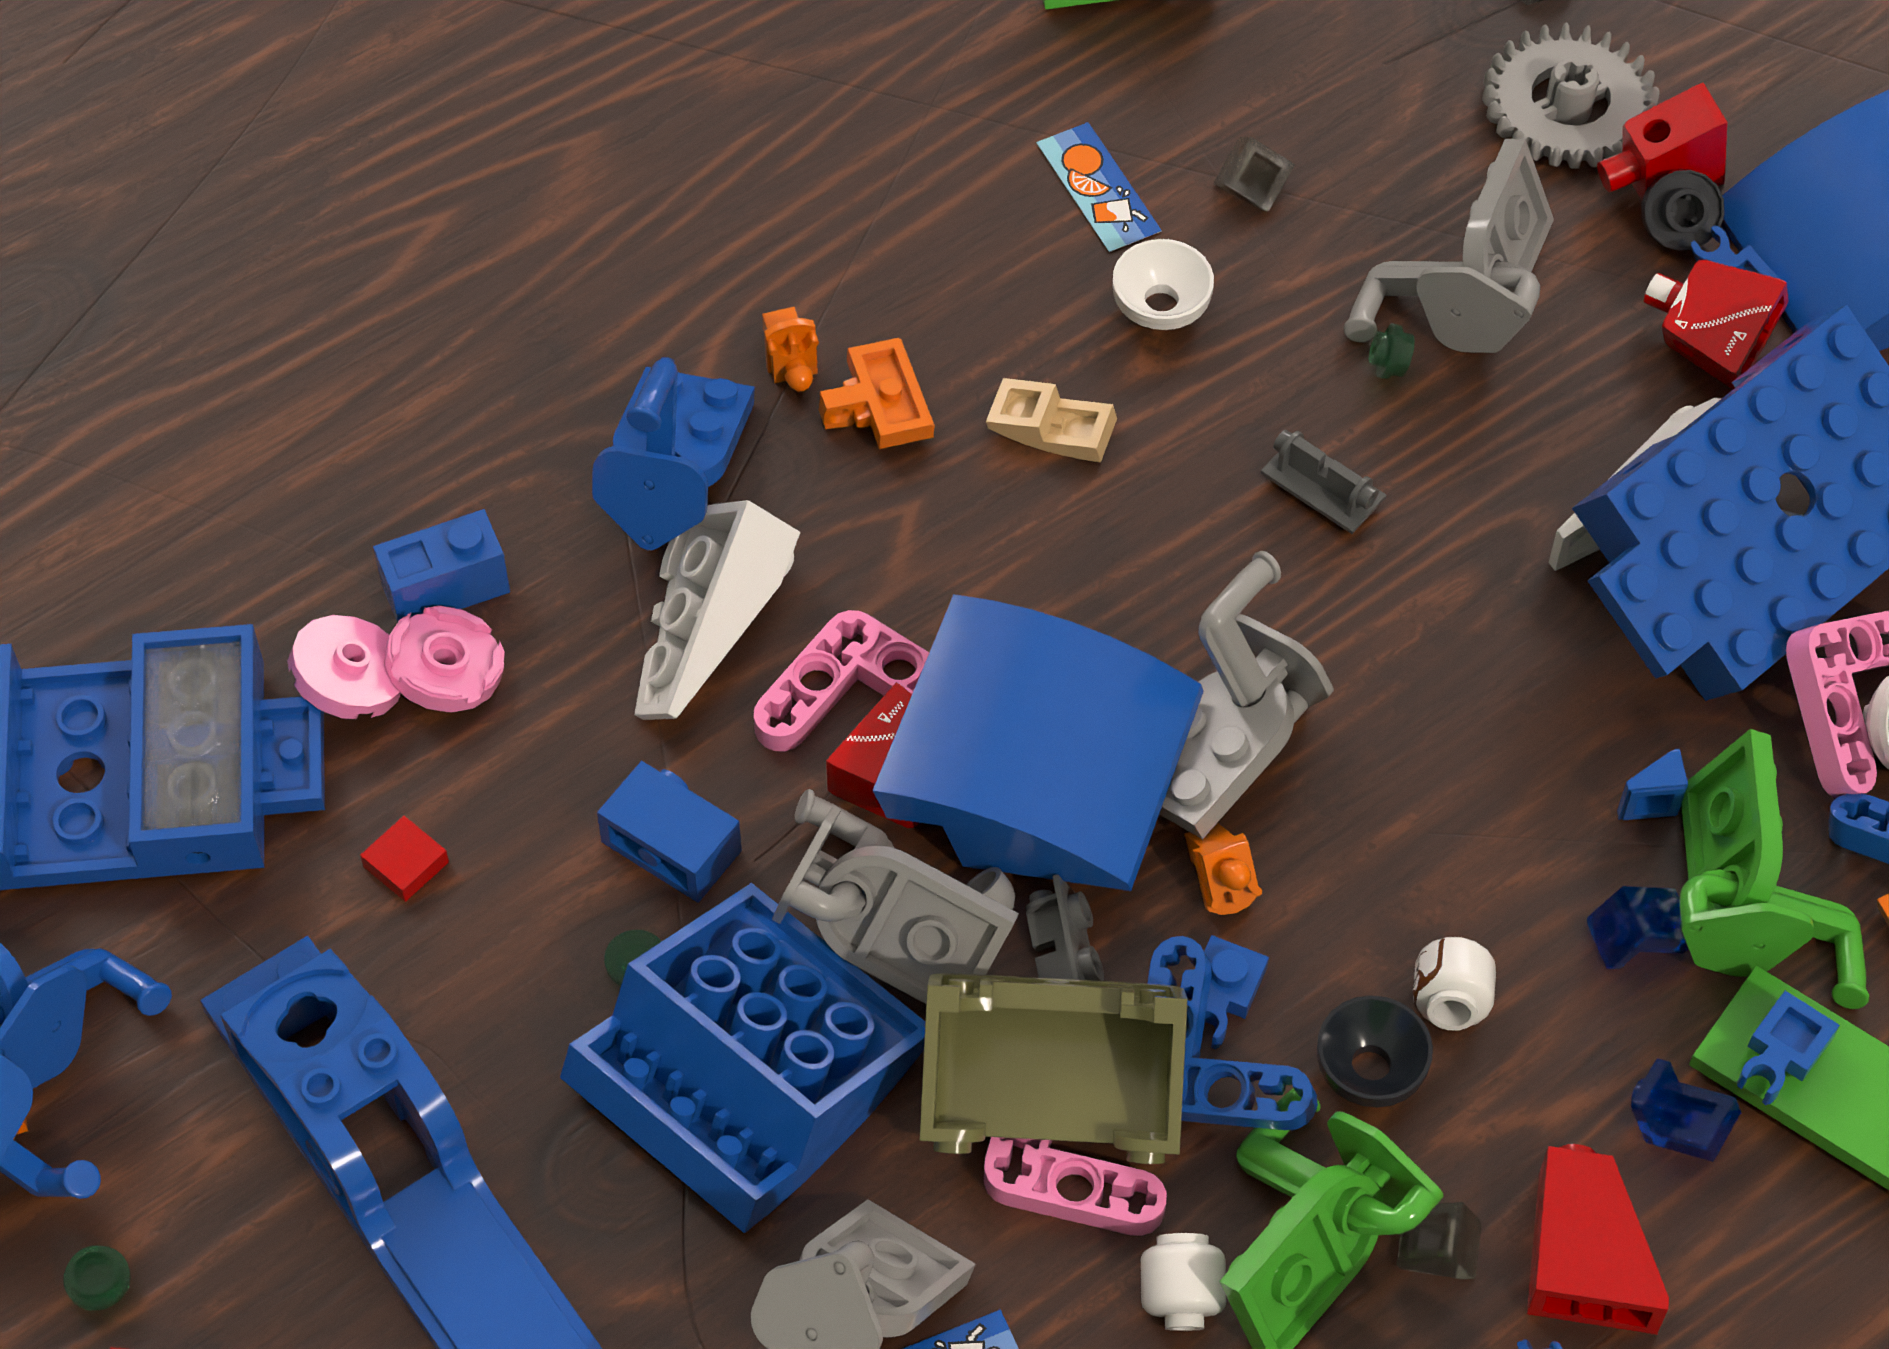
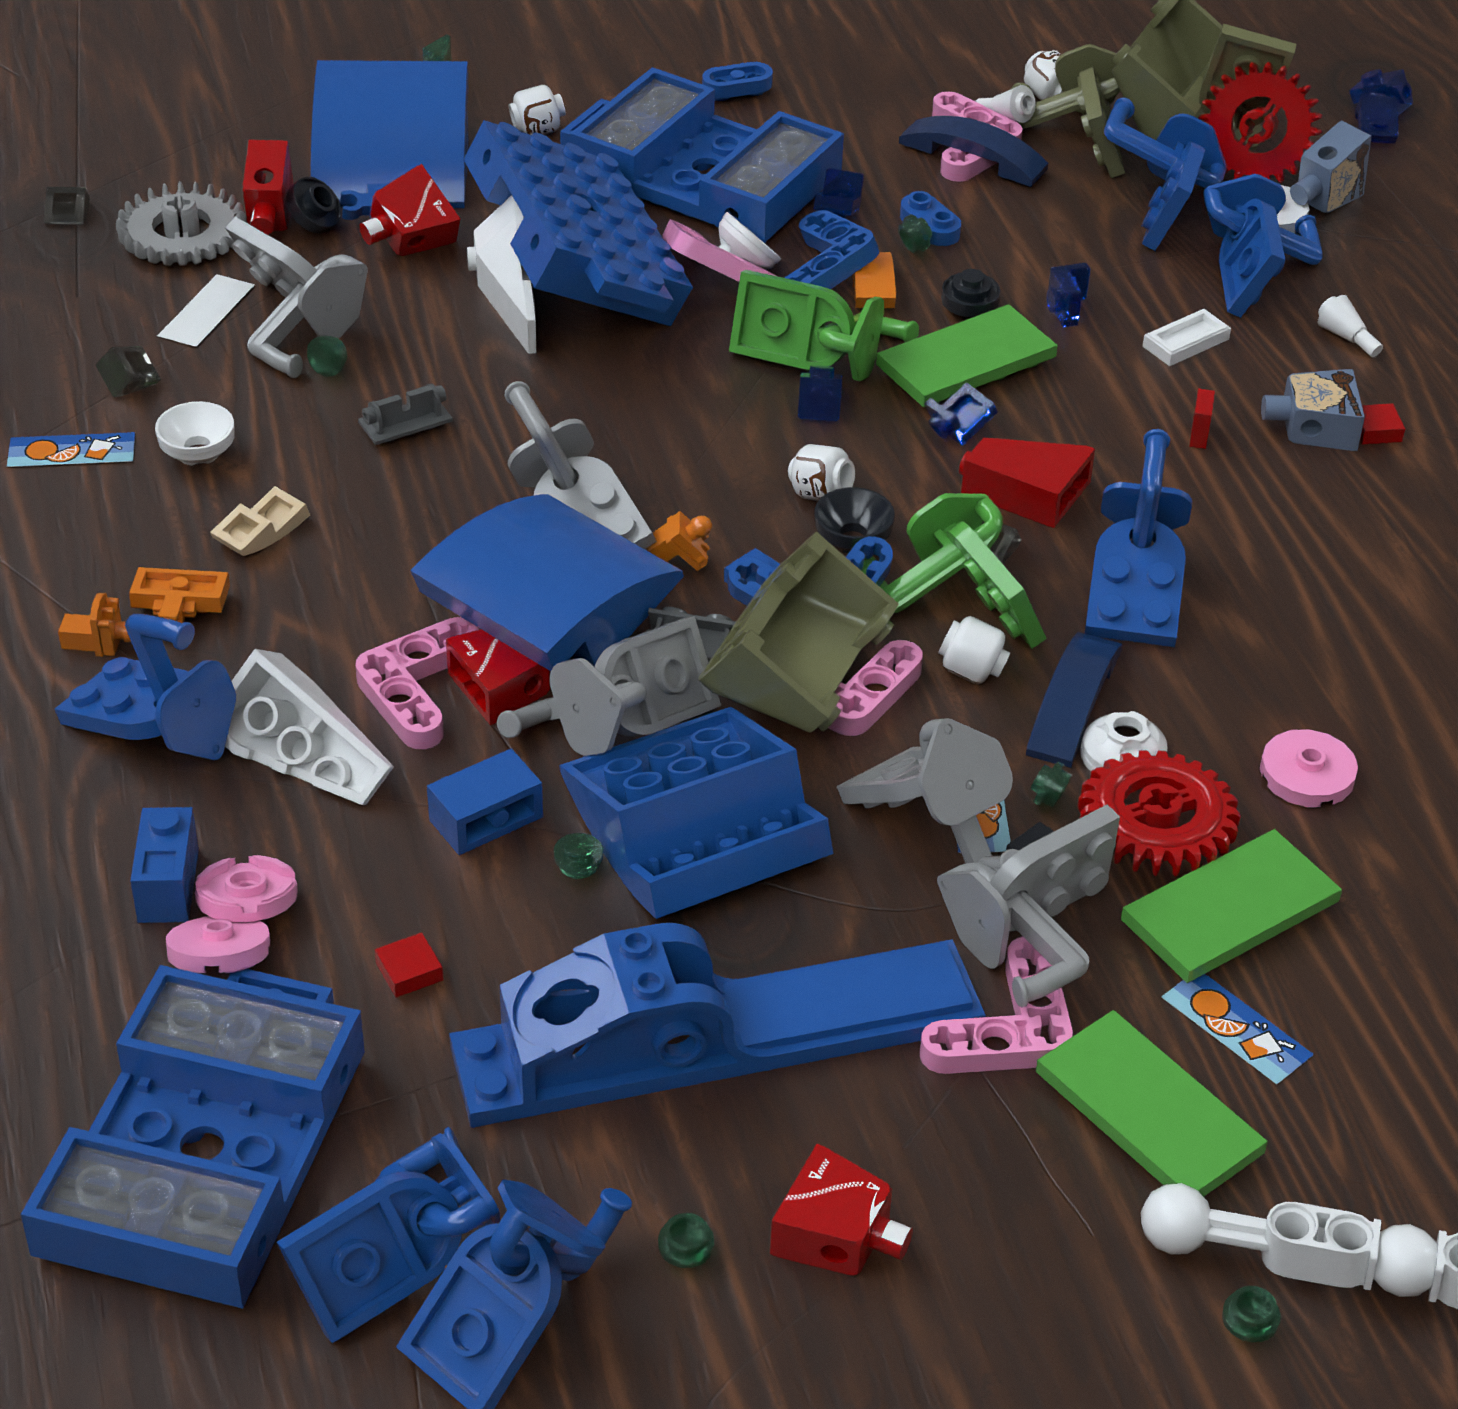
camera: 70 degrees left, 15 degrees down
blue slope [1617,749,1688,820] -> none
blue plate [1737,990,1840,1105] -> none
none -> white sticker [157,274,255,347]

